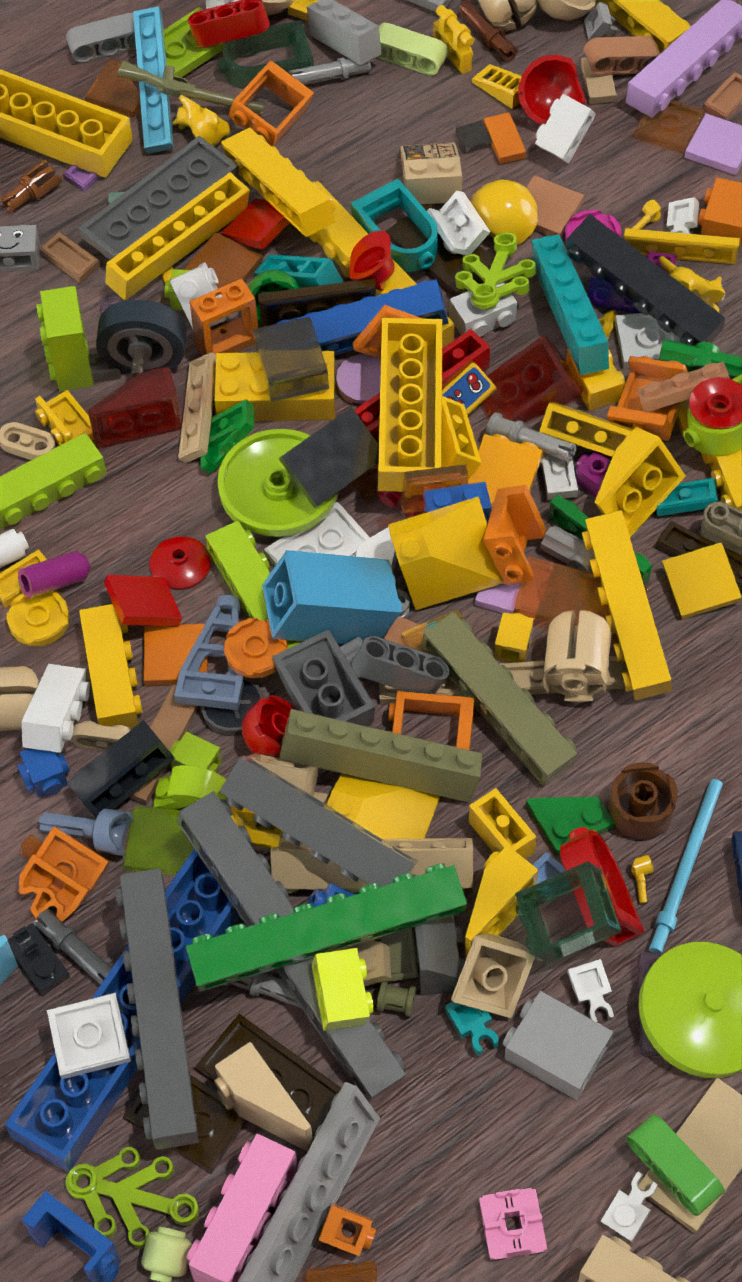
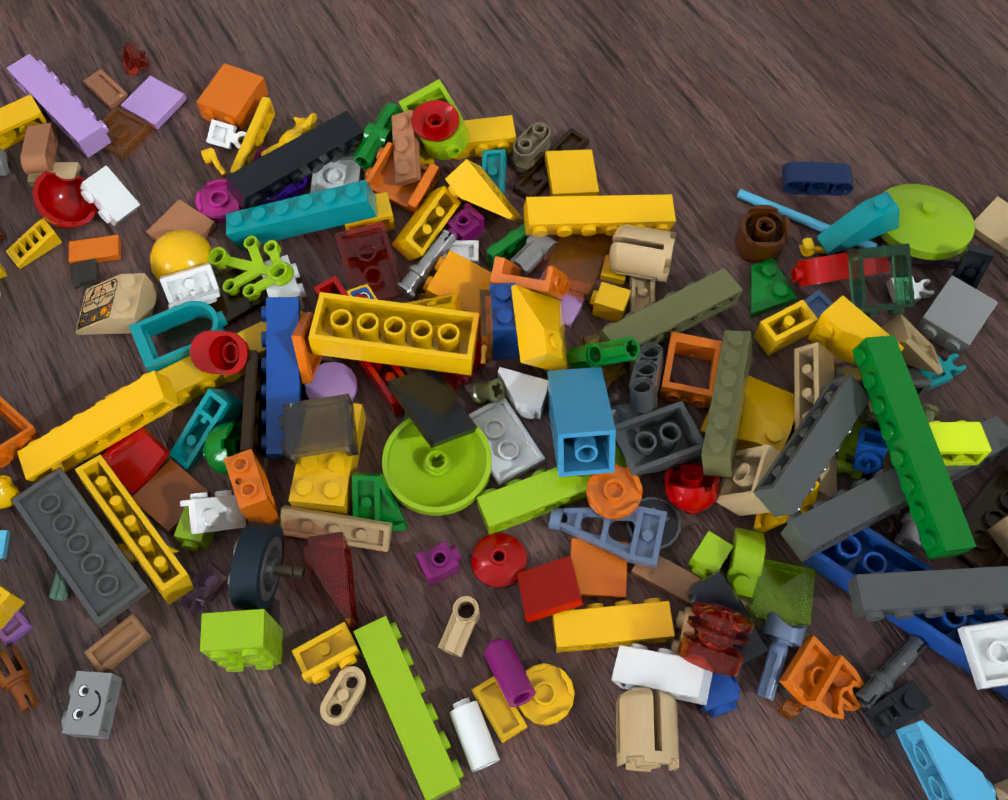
camera: 85 degrees left, 5 degrees up
none -> magenta brick [416,541,462,586]
none -> tan piece [438,596,480,658]
none -> olive bush [470,378,506,404]
none -> green piece [566,336,641,369]
none -> clear red wheel [677,601,755,677]
none -> teal slope [817,191,900,256]
none -> black plate [951,244,994,289]

